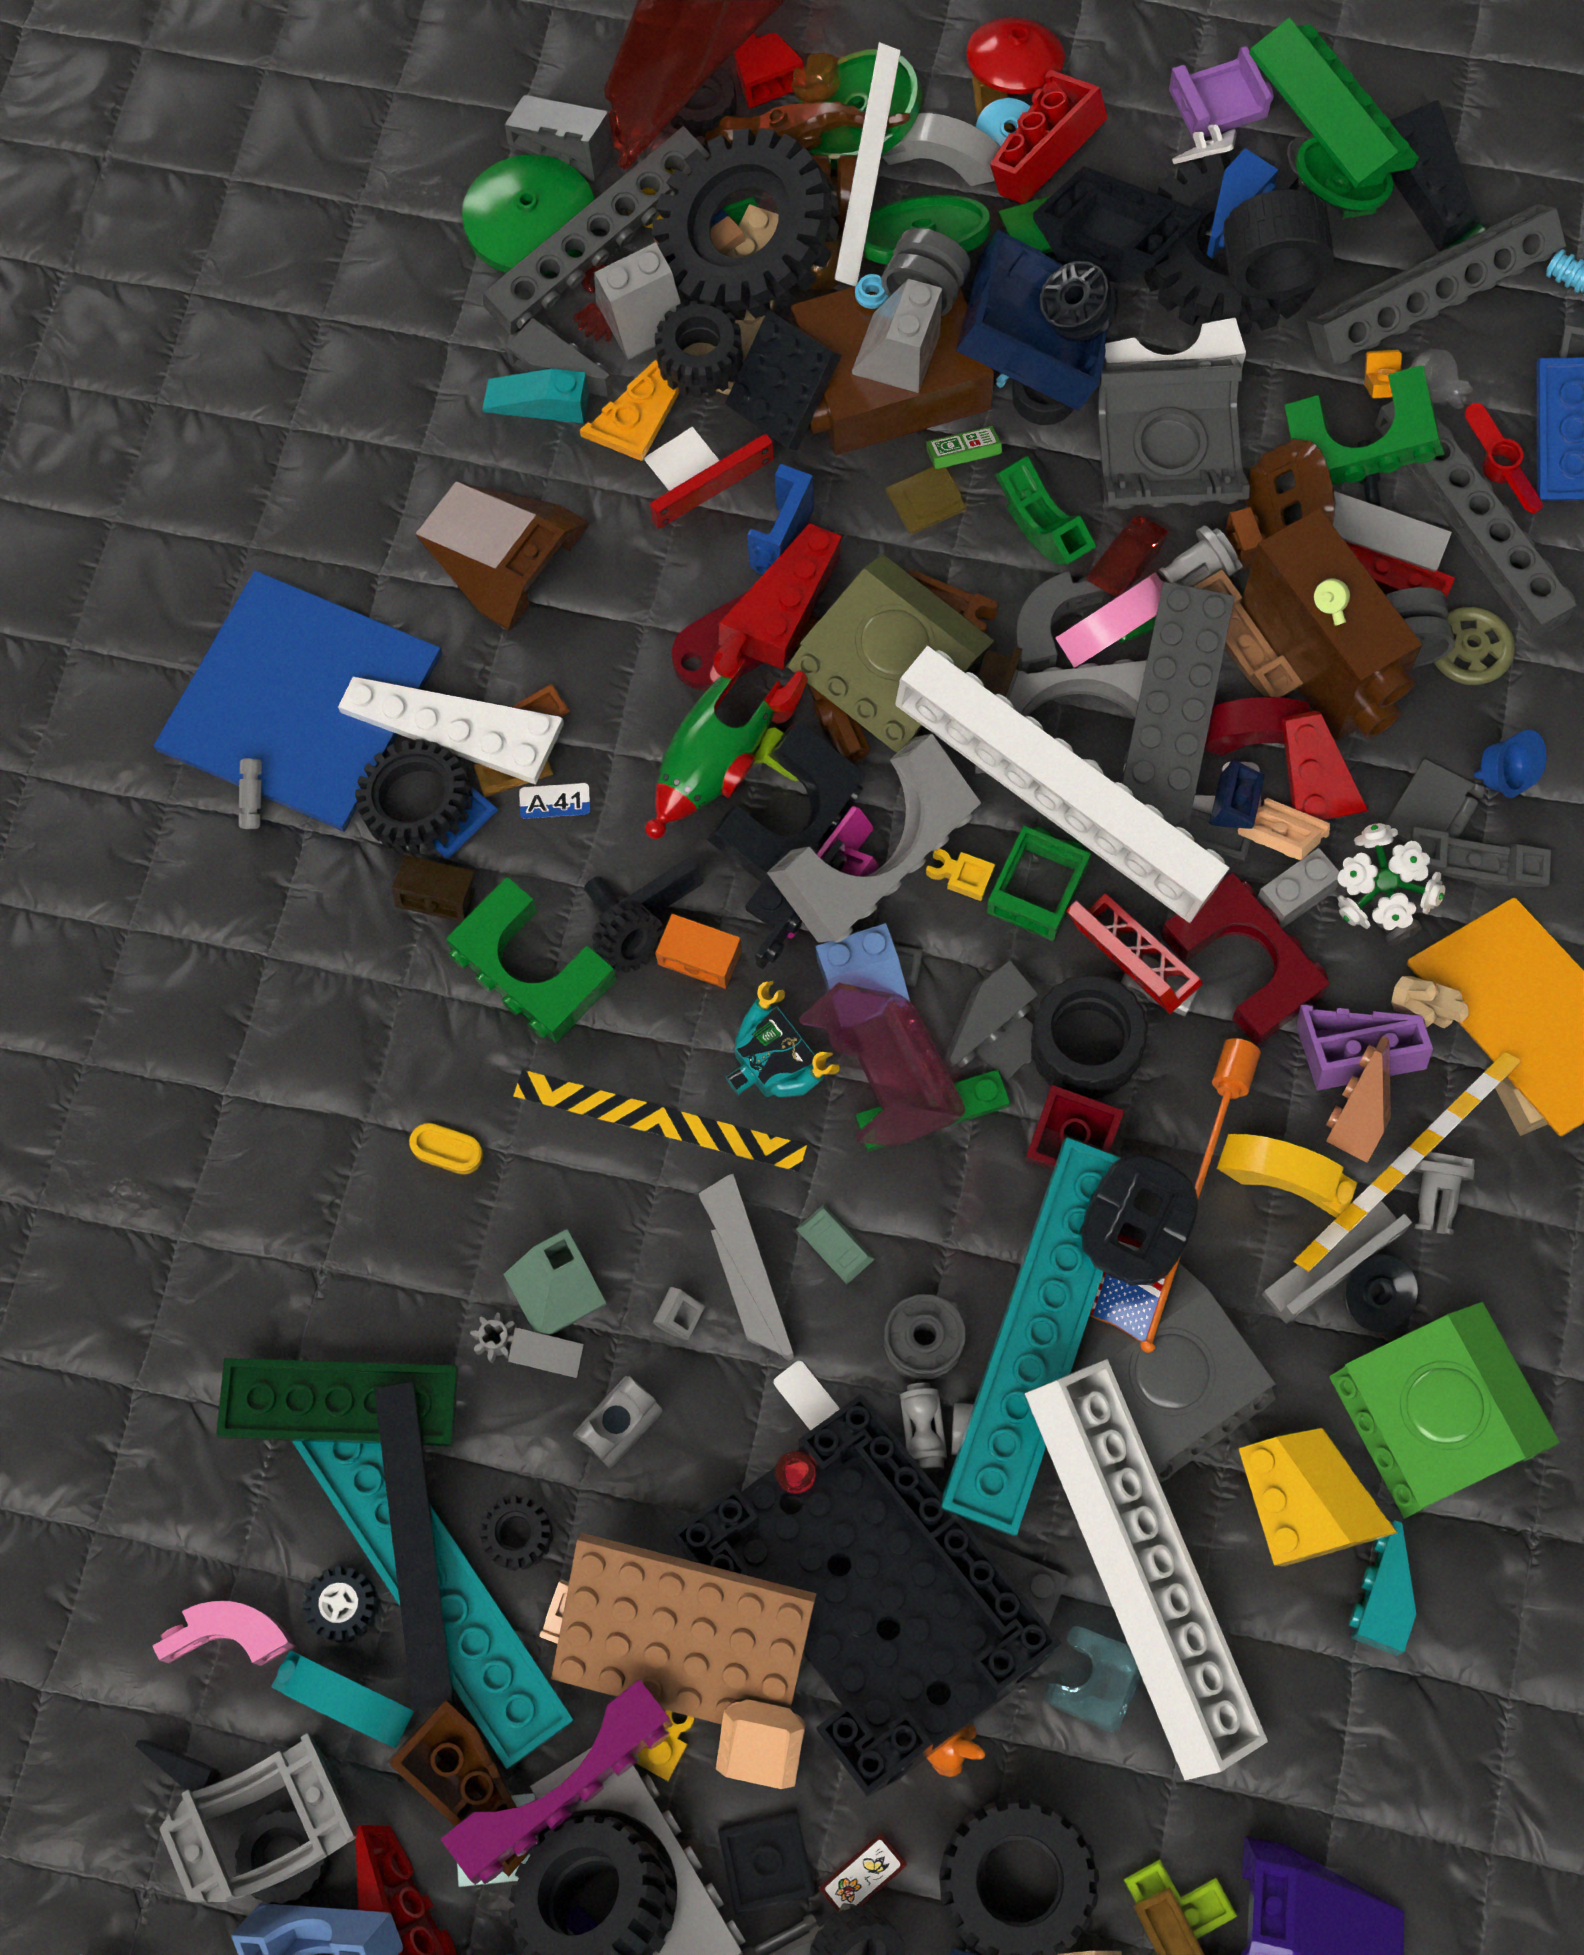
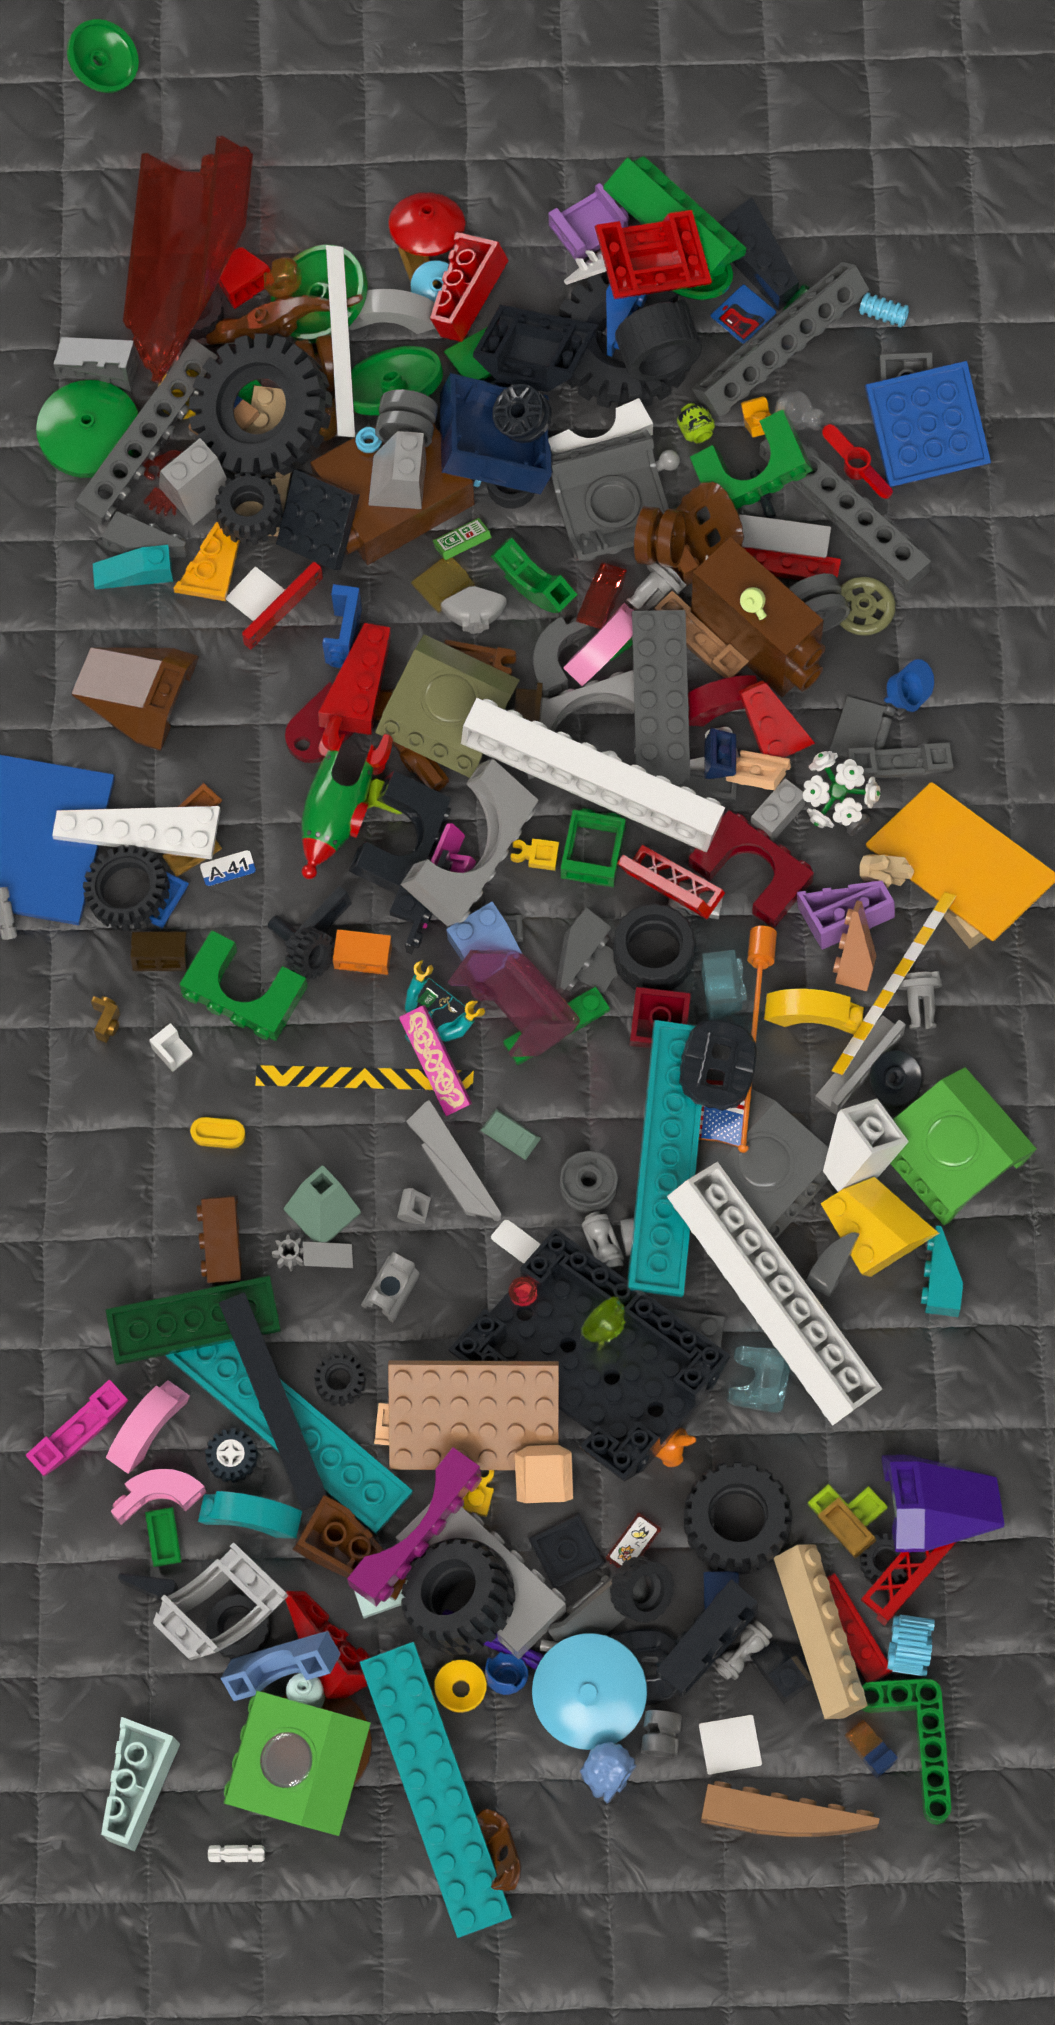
camera: 15 degrees left, 0 degrees up
none -> dark pink slope [26,1379,129,1476]
none -> pearl gold bracket [91,996,120,1043]
none -> bright pink arch [106,1380,190,1474]
none -> green tile [145,1507,181,1567]
none -> white panel [149,1023,193,1072]
none -> reddish brown wedge [197,1195,242,1283]
none -> dark pink tile [399,1005,472,1116]
none -> light grey piece [441,586,507,634]
none -> clear neon green piece [581,1297,625,1342]
none -> red slope [594,210,712,300]
none -> reddish brown wheel [634,506,686,568]
none -> light grey bar [655,450,680,472]
none -> lime head [677,403,715,444]
none -> clear light blue slope [701,950,747,1020]
none -> sticker [710,285,777,344]
none -> dark grey piece [805,1232,859,1297]
none -> white slope [823,1099,909,1192]

